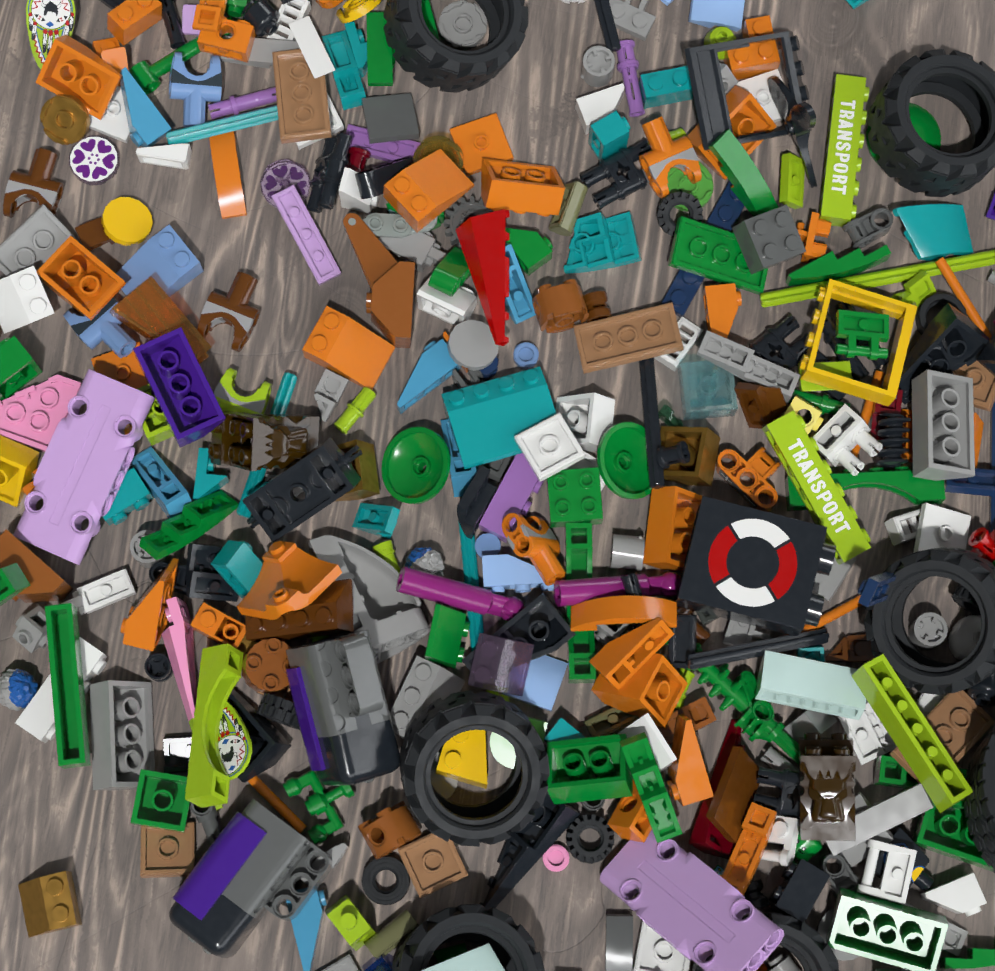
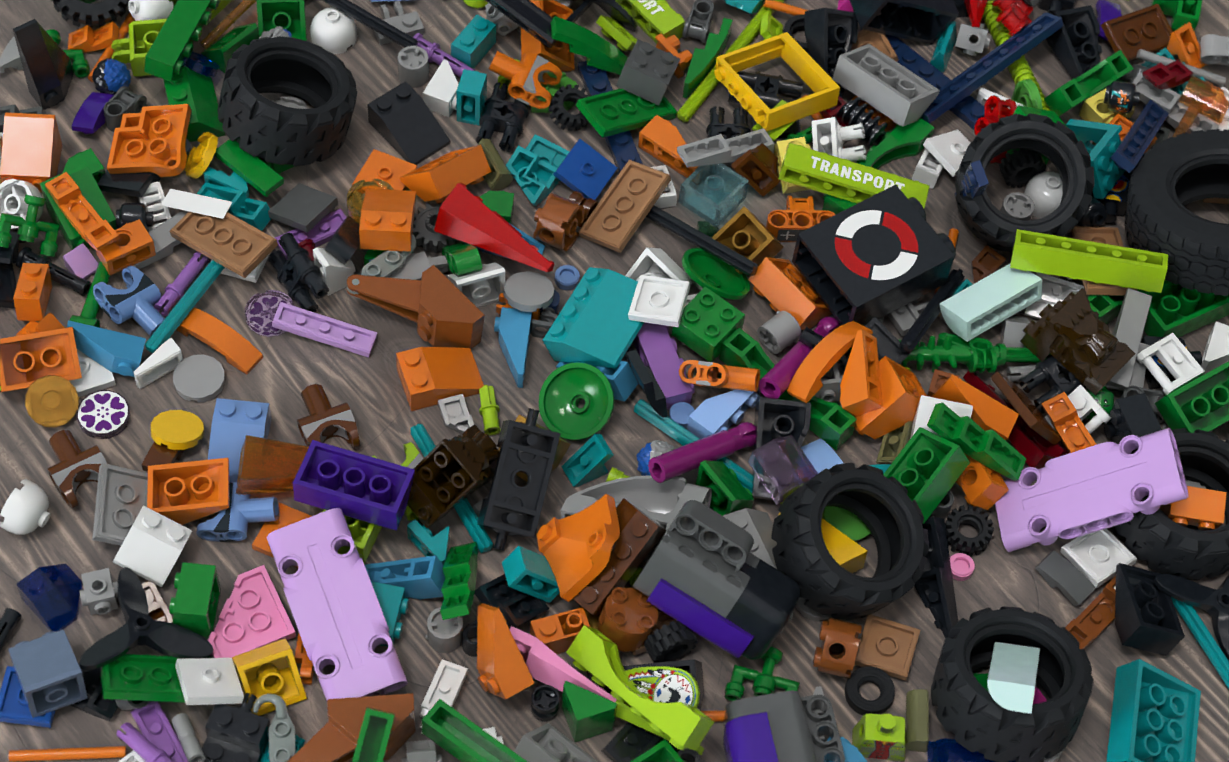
camera: 50 degrees left, 20 degrees down
black bush [657,441,690,469] -> none
green plate [835,310,889,360] -> none
none -> light grey tile [173,354,225,402]
none -> black slope [367,81,450,165]
none -> blue plate [553,139,617,200]
none -> green slope [562,681,617,743]

